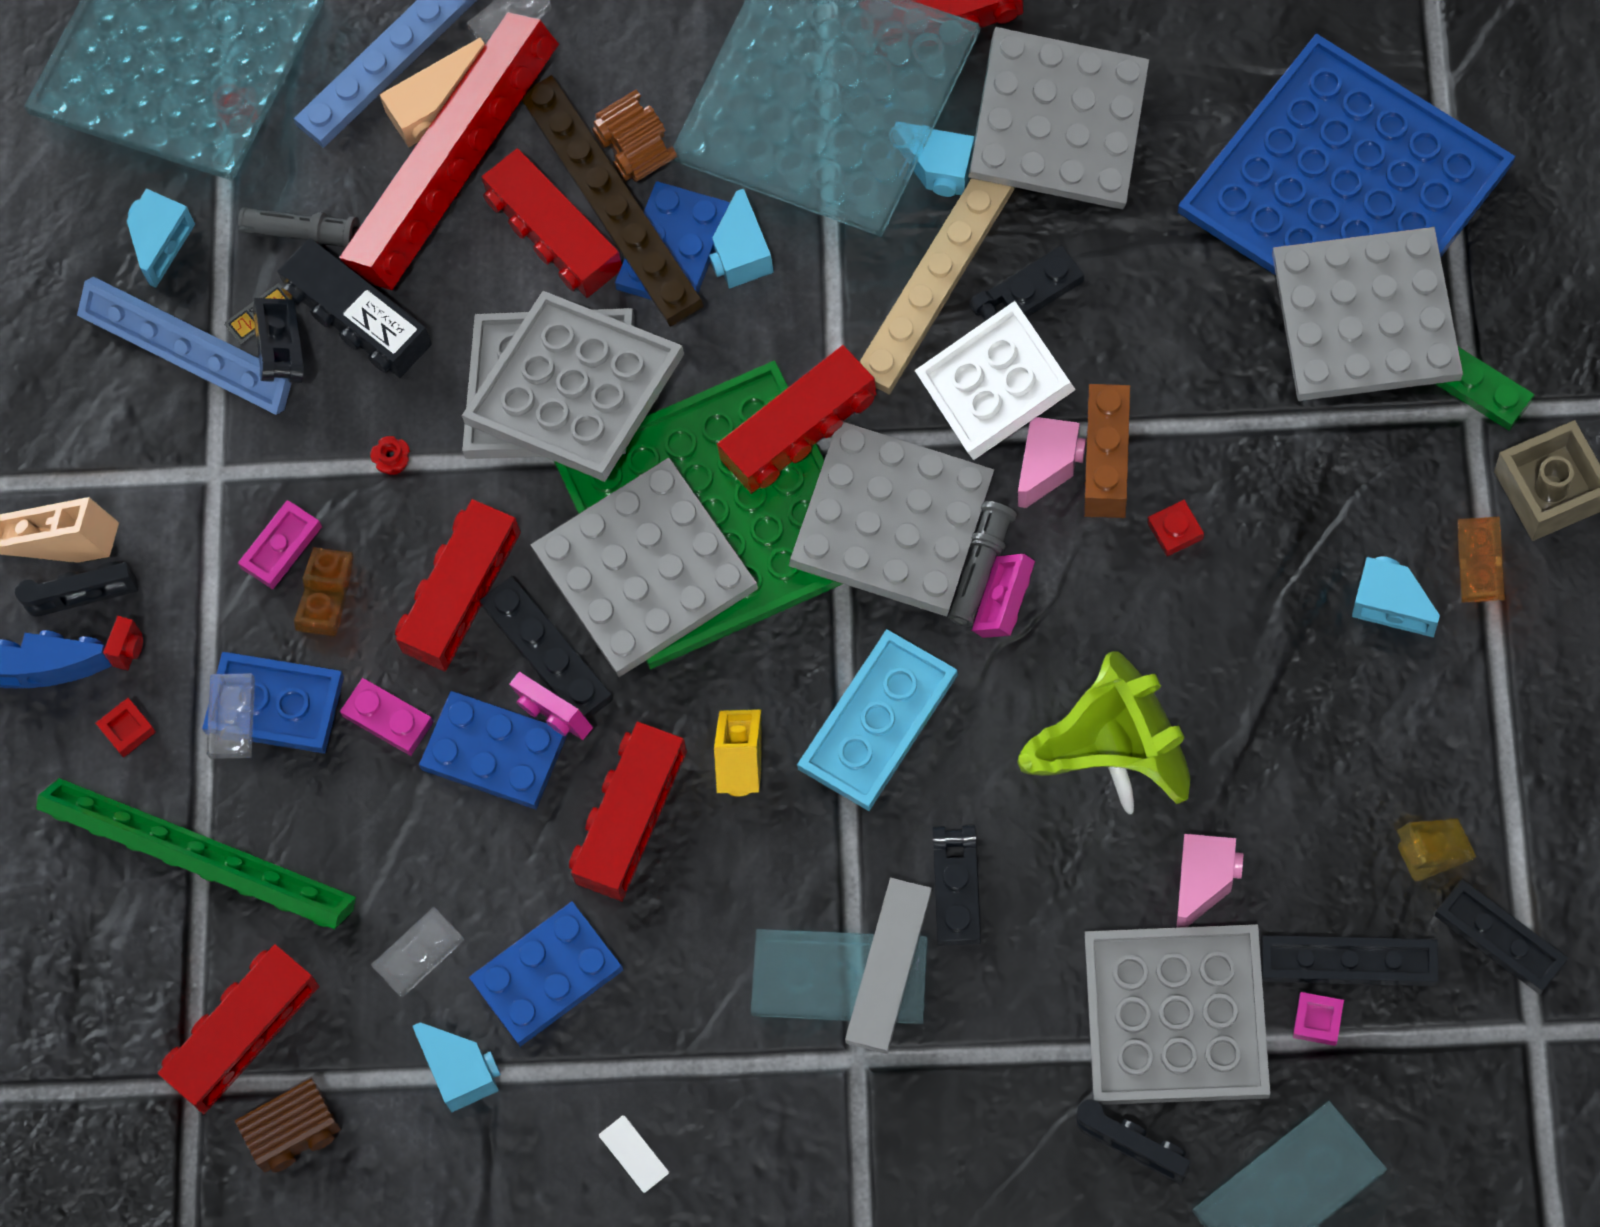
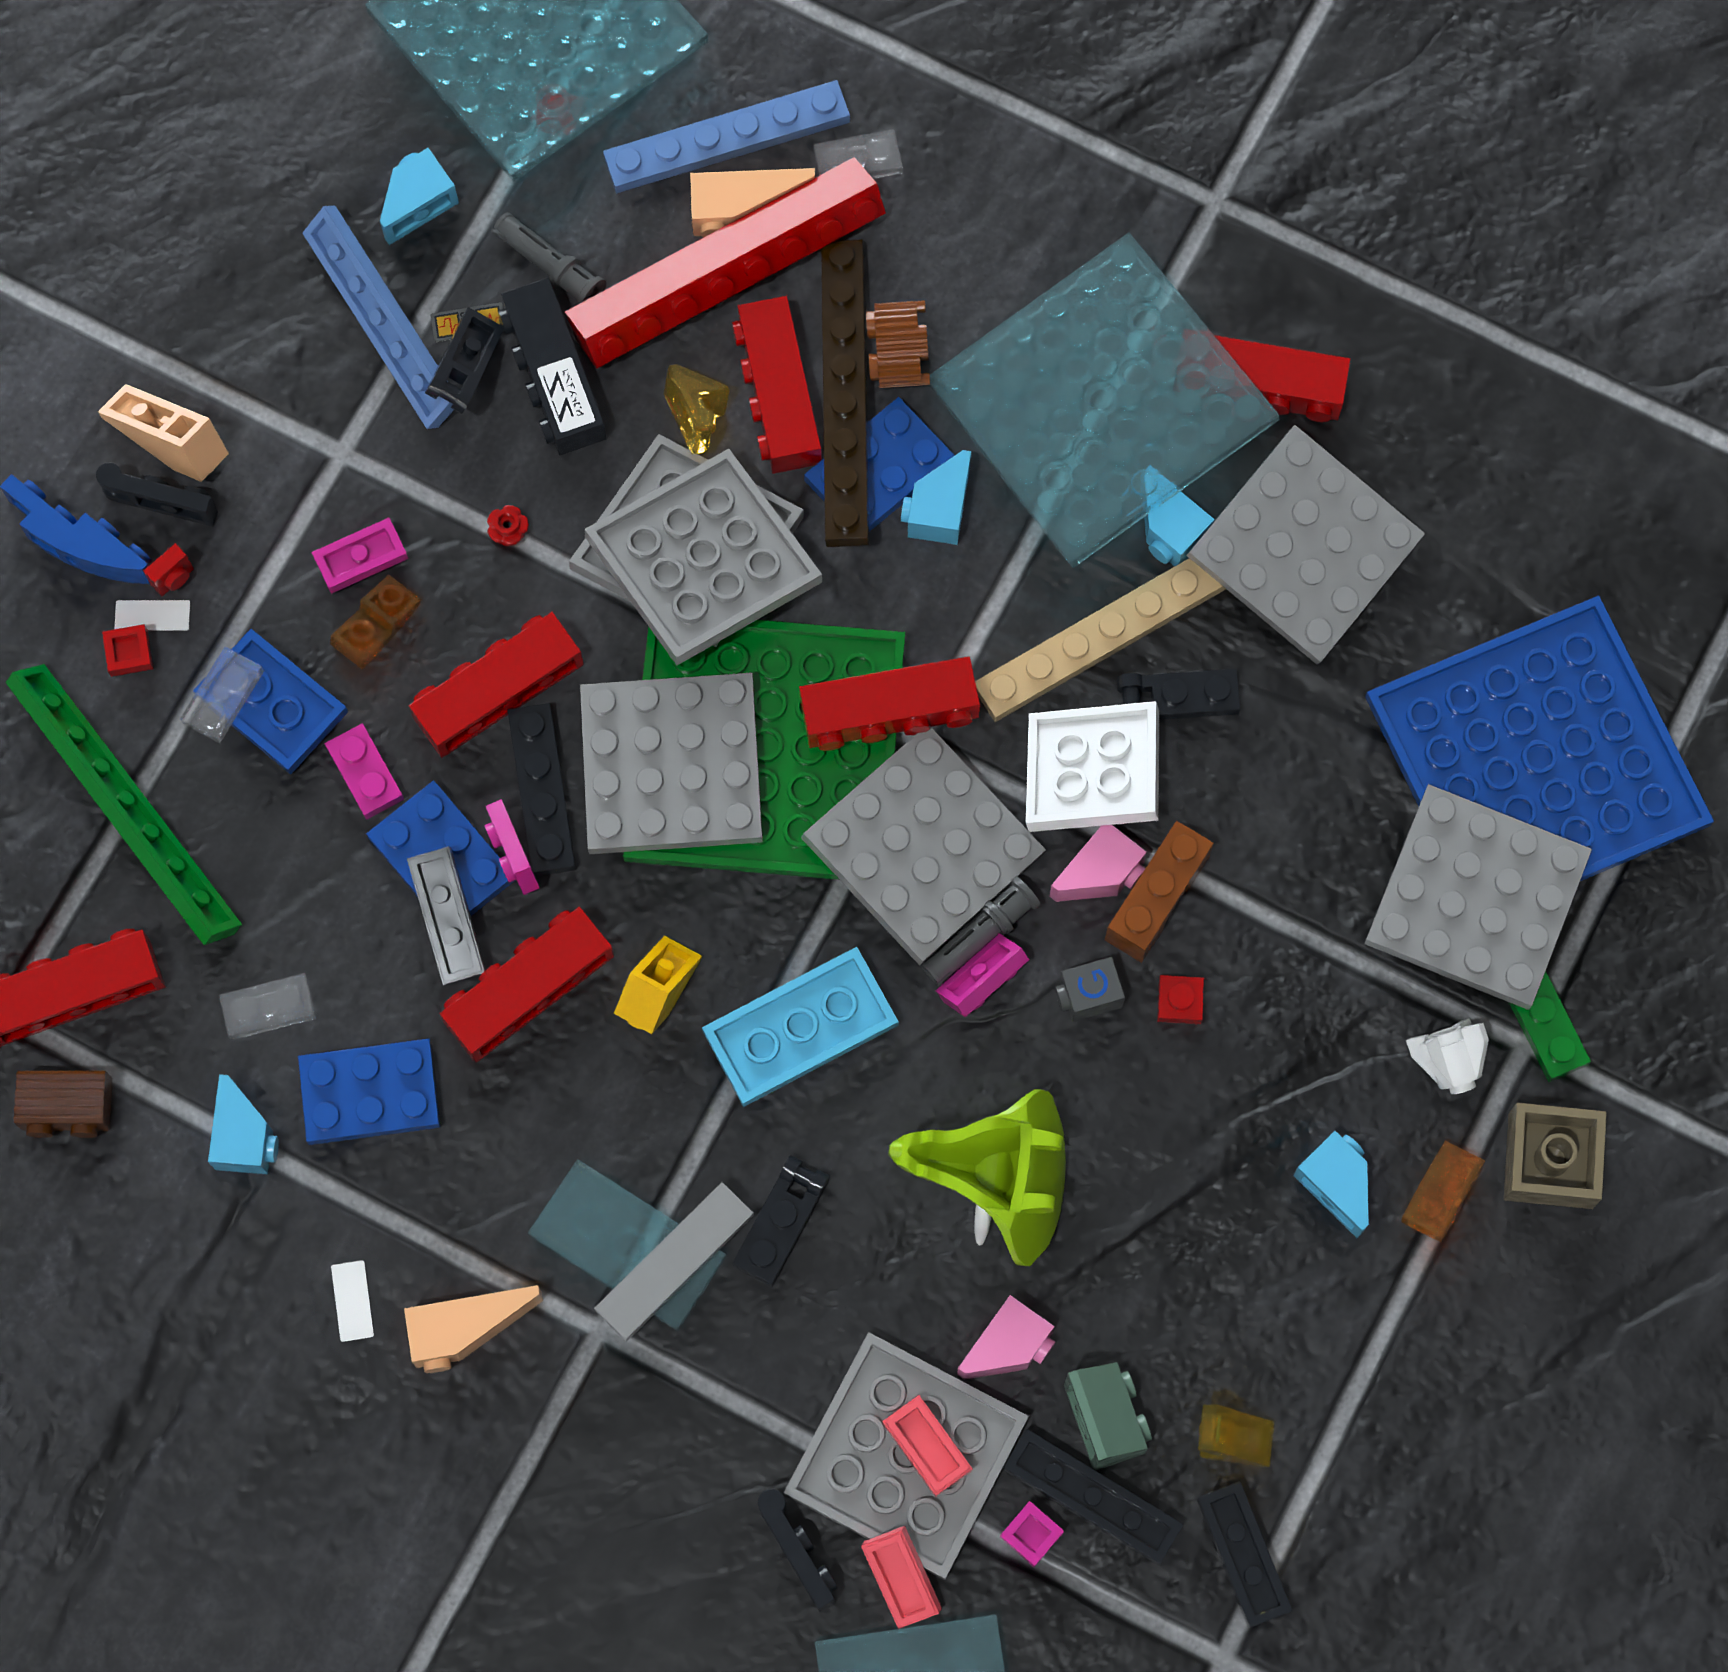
camera: 20 degrees right, 5 degrees up
none -> white sticker [114,600,190,631]
none -> light nougat slope [404,1285,543,1373]
none -> tile [407,846,486,985]
none -> clear yellow slope [663,364,730,454]
none -> coral tile [861,1526,942,1629]
none -> coral tile [882,1395,973,1497]
none -> dark grey brick [1054,957,1125,1022]
none -> sand green slope [1064,1362,1152,1471]
none -> white brick [1406,1018,1489,1094]

